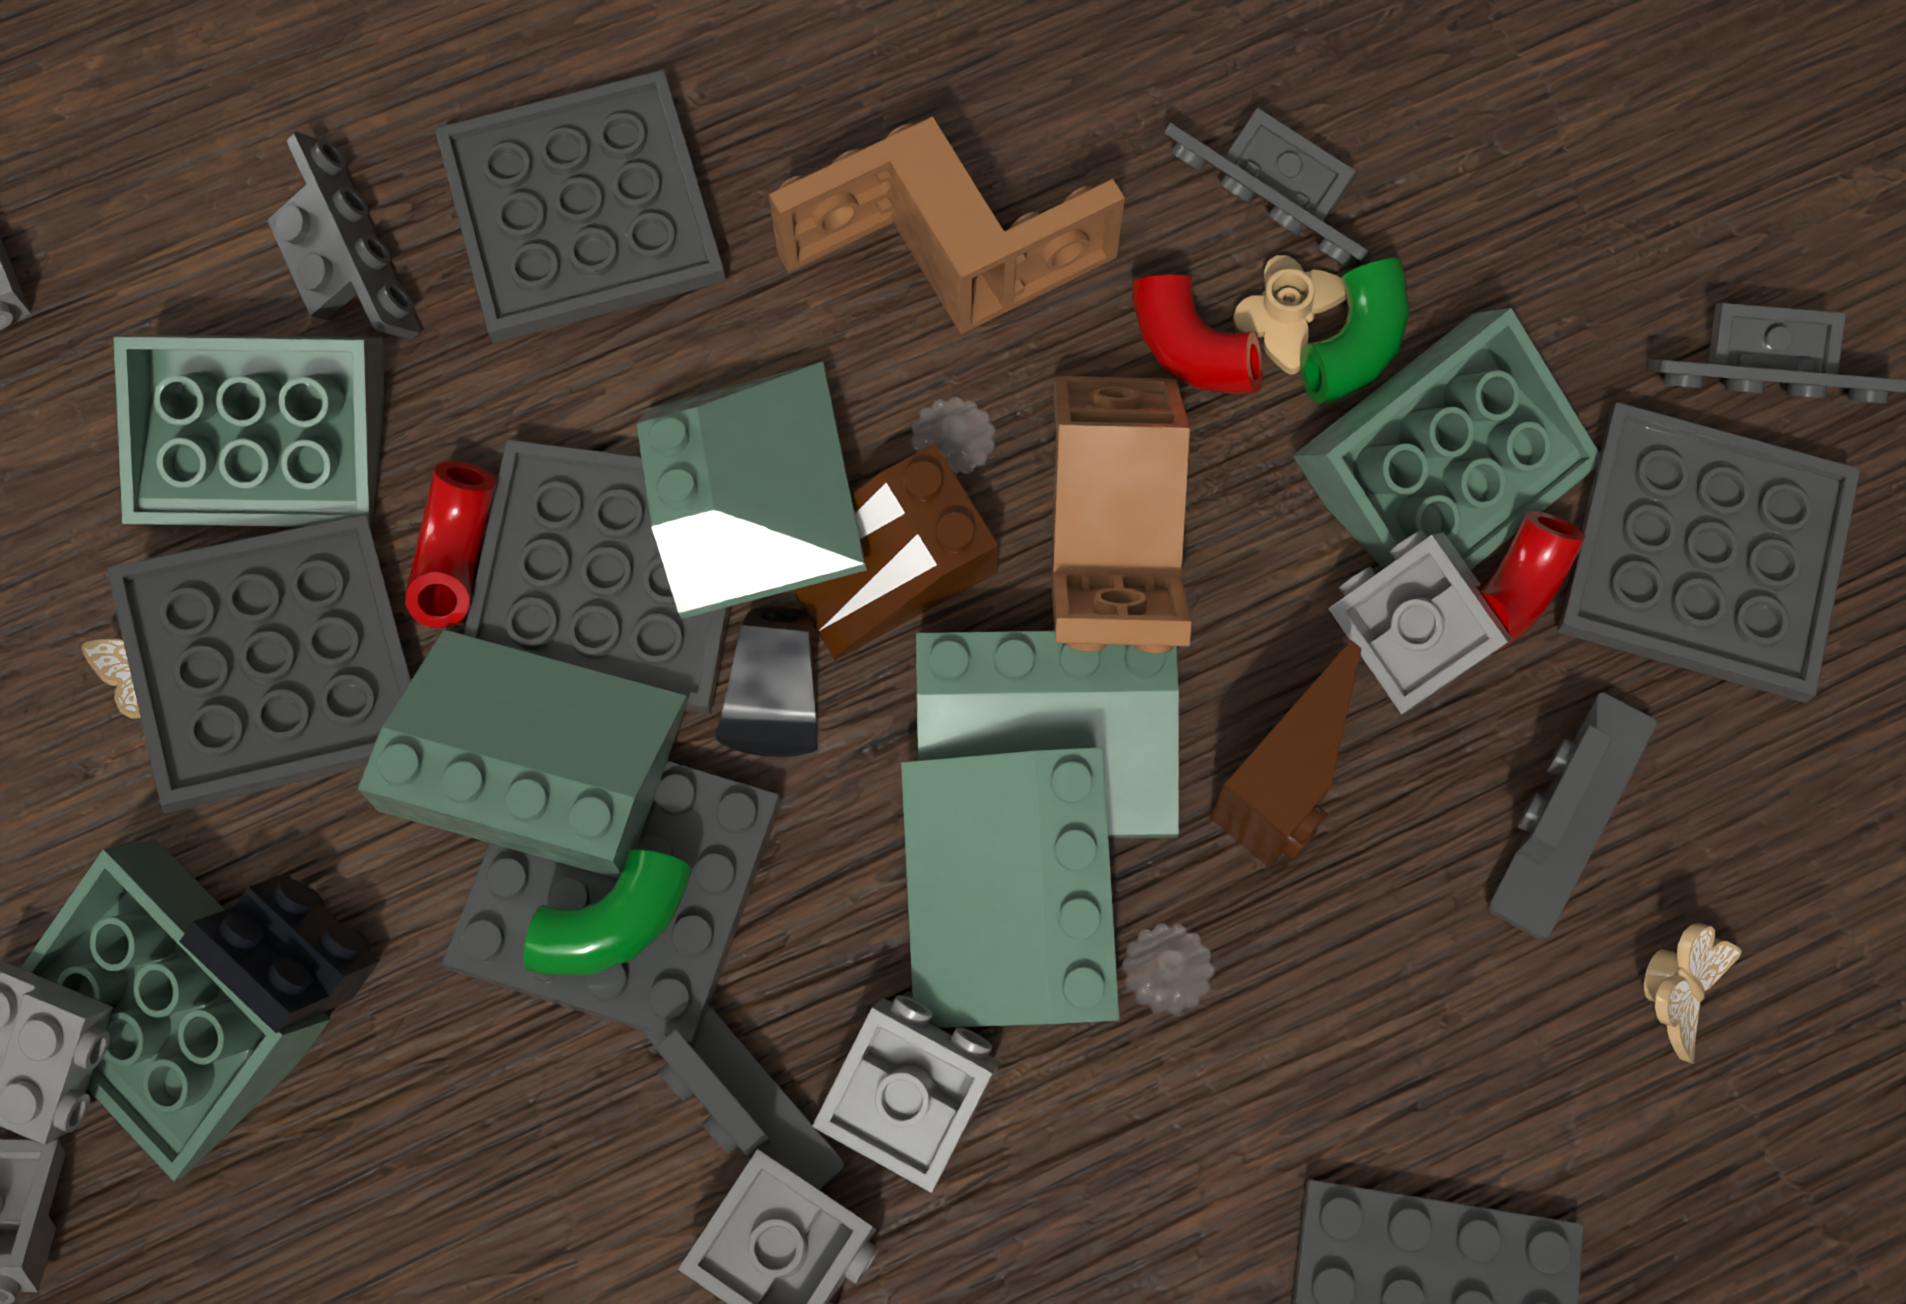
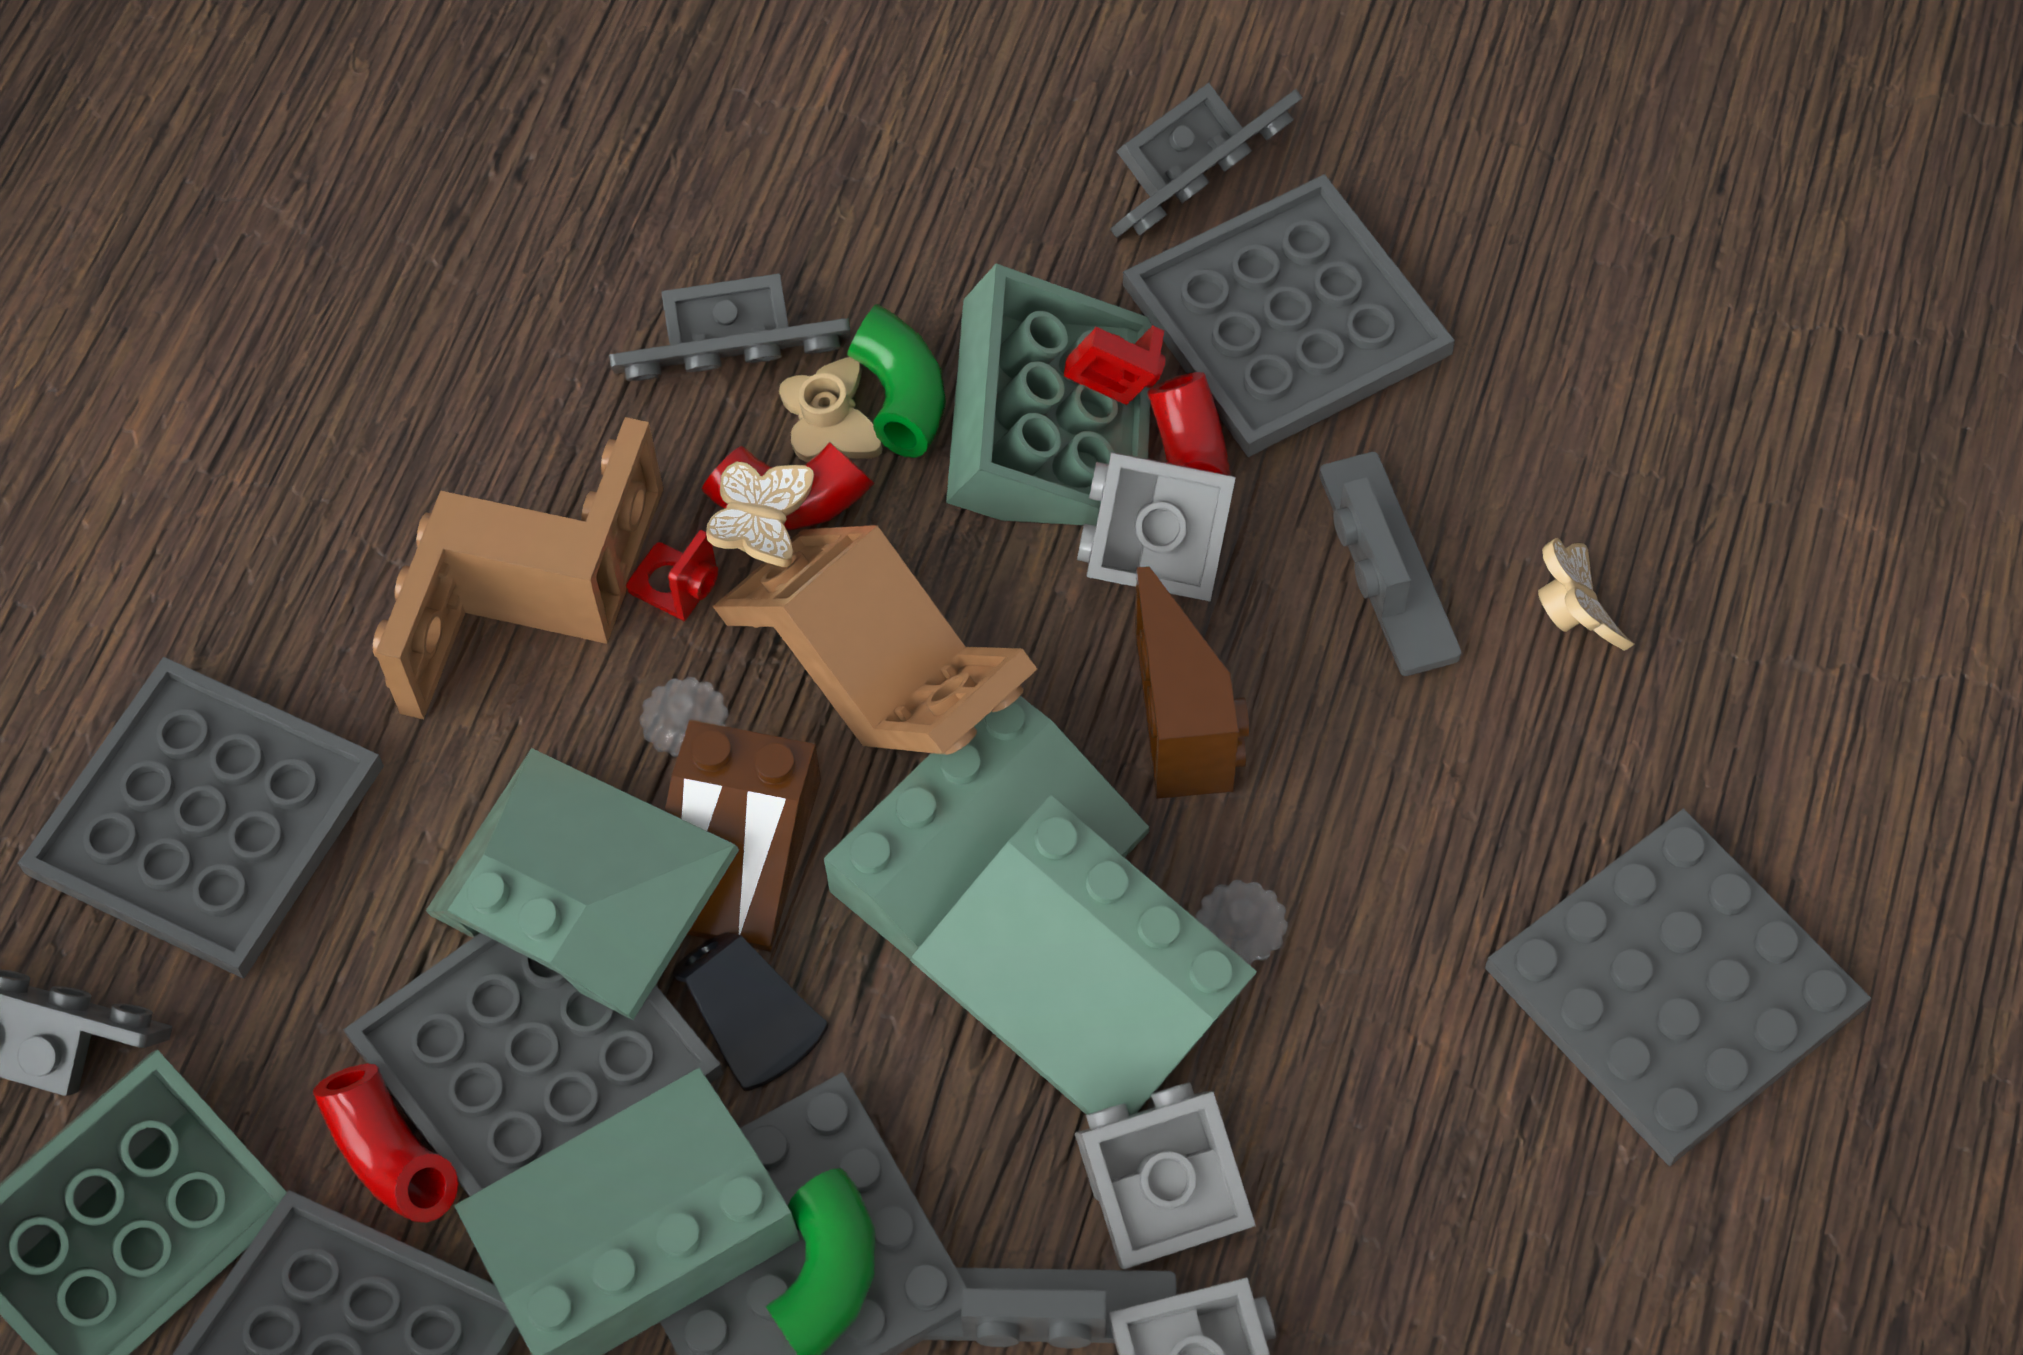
camera: 45 degrees left, 10 degrees down
none -> red bracket [626,530,718,622]
none -> tan animal [706,462,814,567]
none -> red bracket [1063,325,1166,405]

